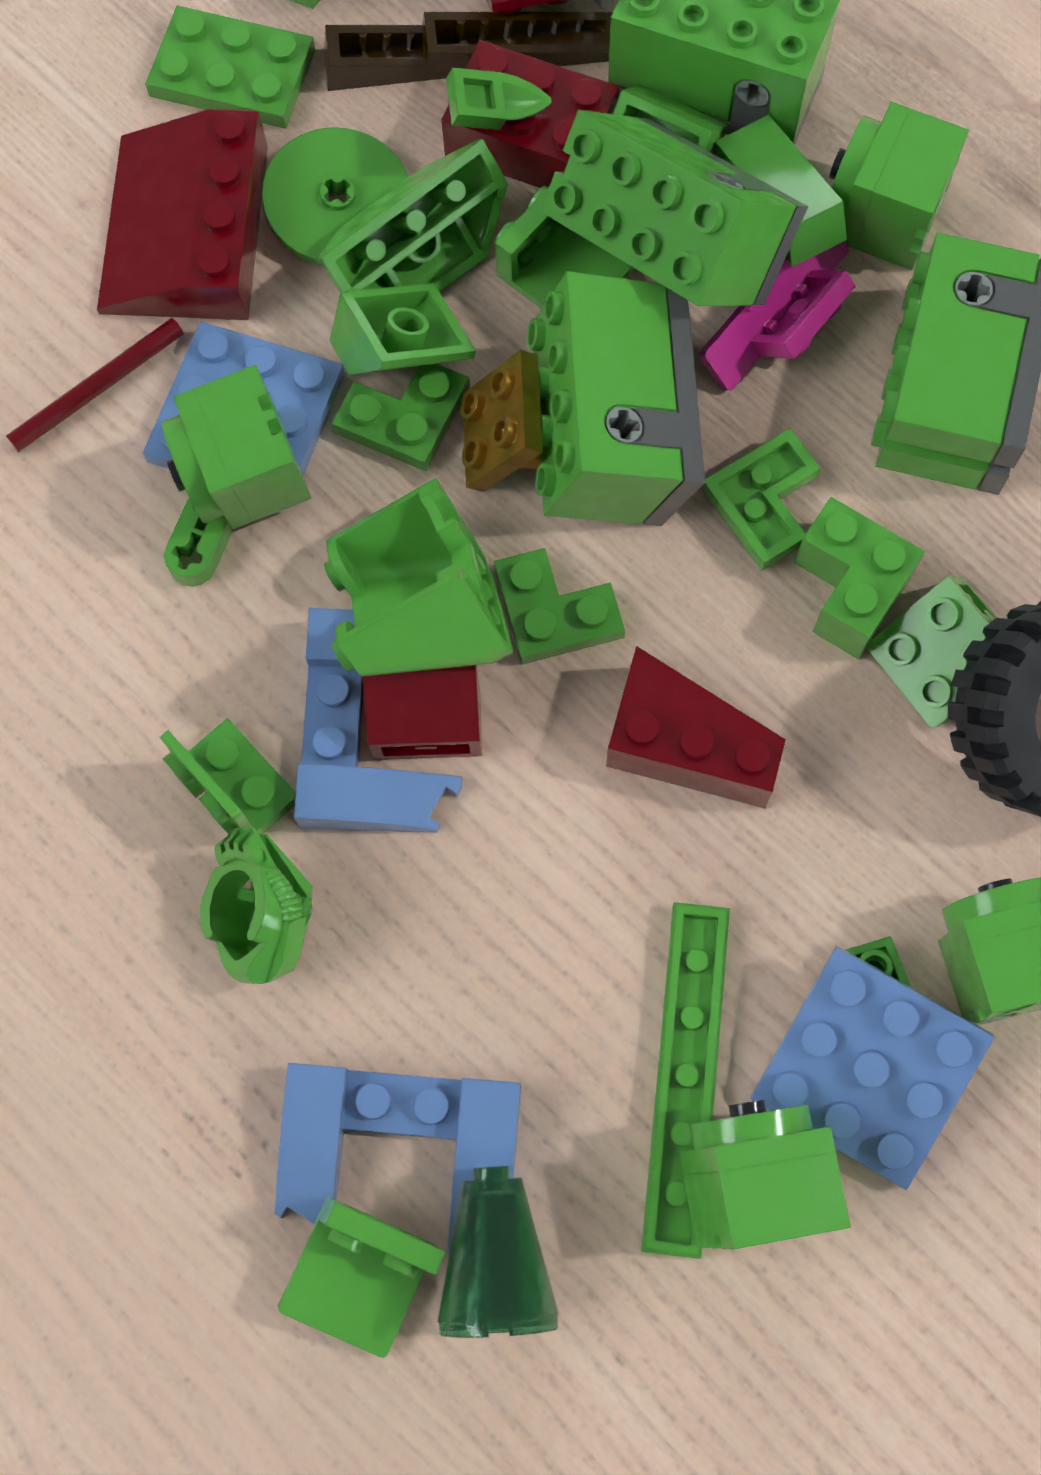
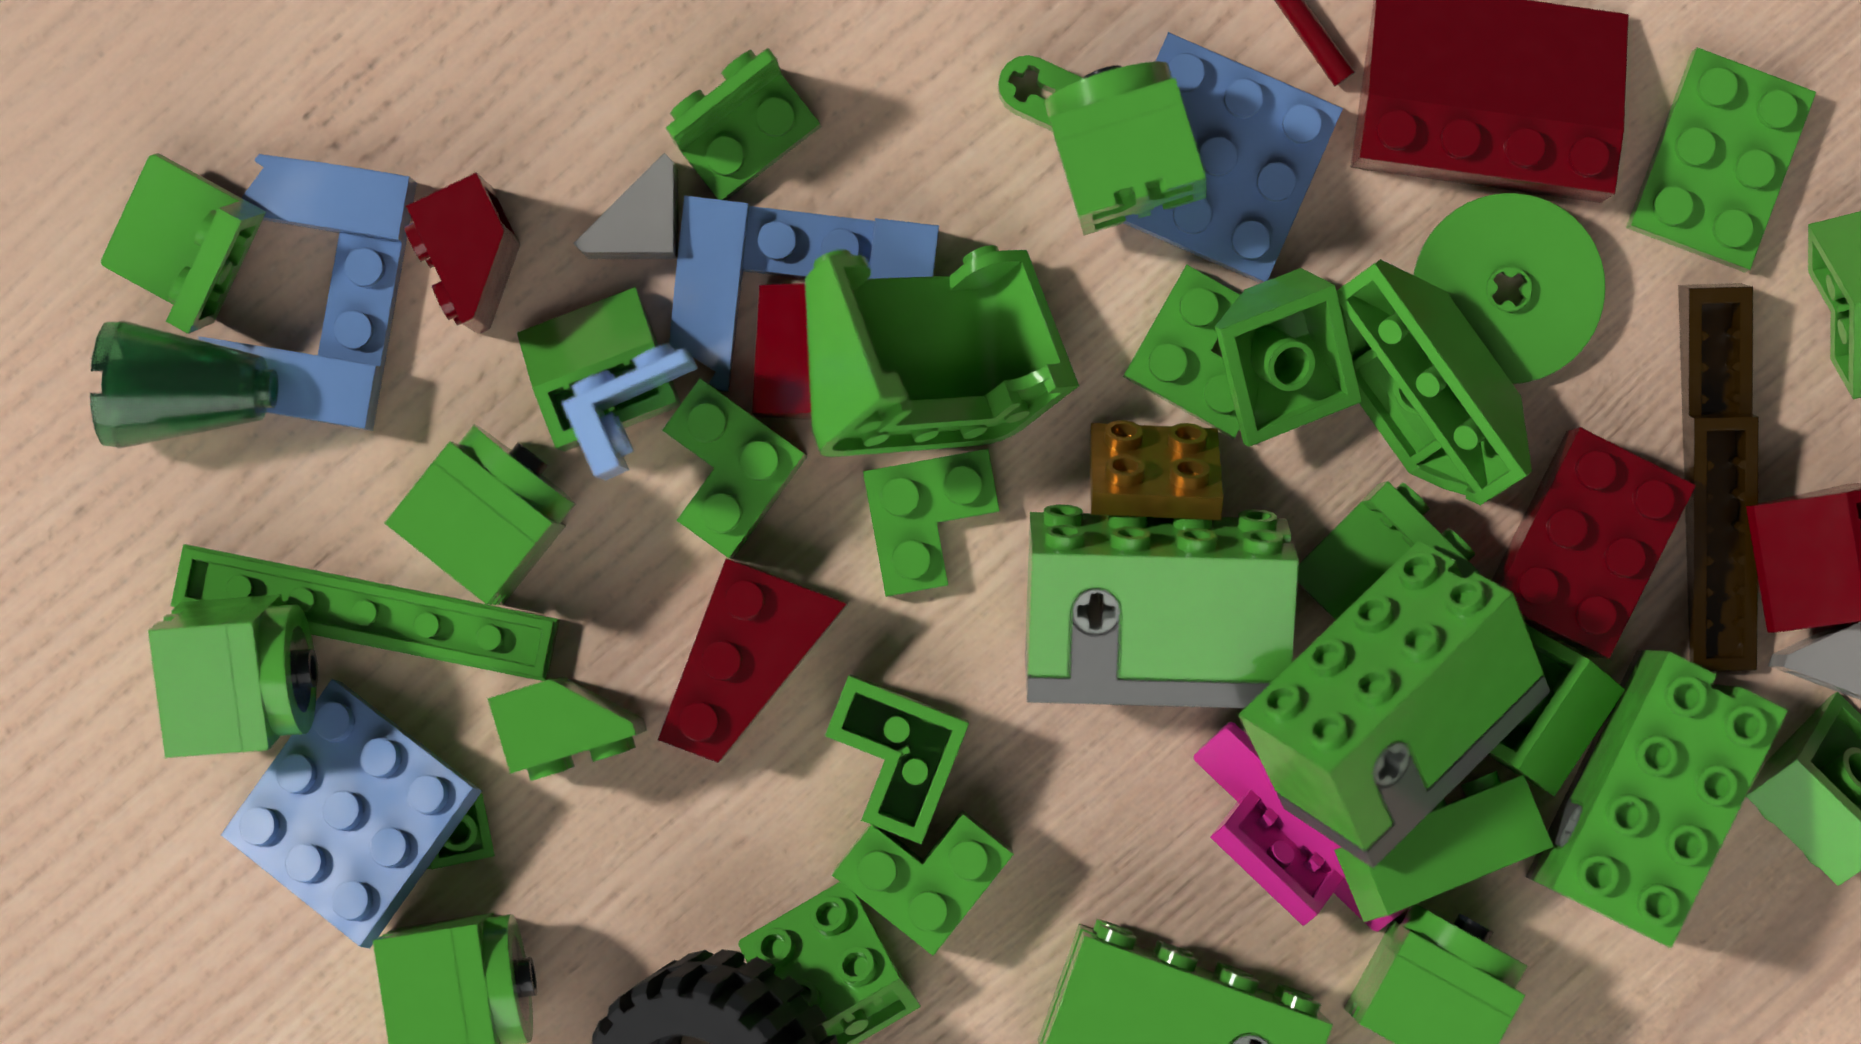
camera: 95 degrees right, 15 degrees up
bright green helmet [200,827,312,984] -> none
bright green plate [446,67,552,130] -> none
bright green plate [702,428,821,571] -> none
none -> bright green piece [384,424,576,605]
none -> dark red slope [404,172,520,334]
none -> bright green slope [487,677,647,781]
none -> bright green slope [517,287,681,452]
none -> light blue bracket [562,343,697,481]
none -> light grey slope [573,153,678,259]
none -> bright green brick [662,378,807,559]
none -> bright green brick [825,674,969,844]

